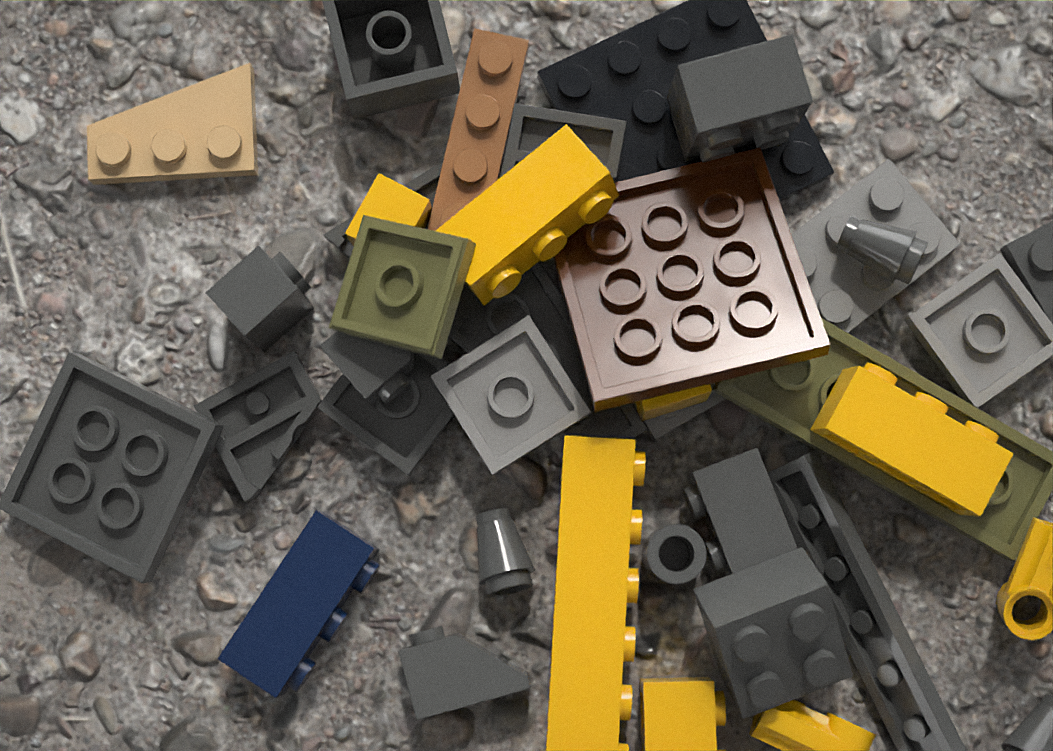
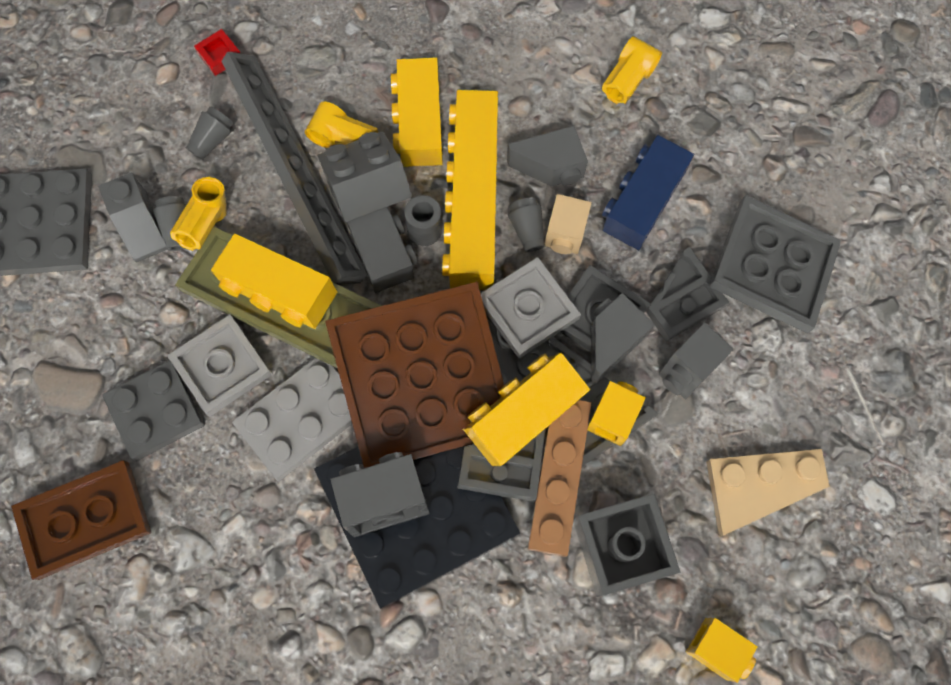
camera: 175 degrees right, 10 degrees down
olive tile [329,215,476,359] -> none
dark grey cone [837,216,928,285] -> none
none -> tan brick [545,194,592,254]

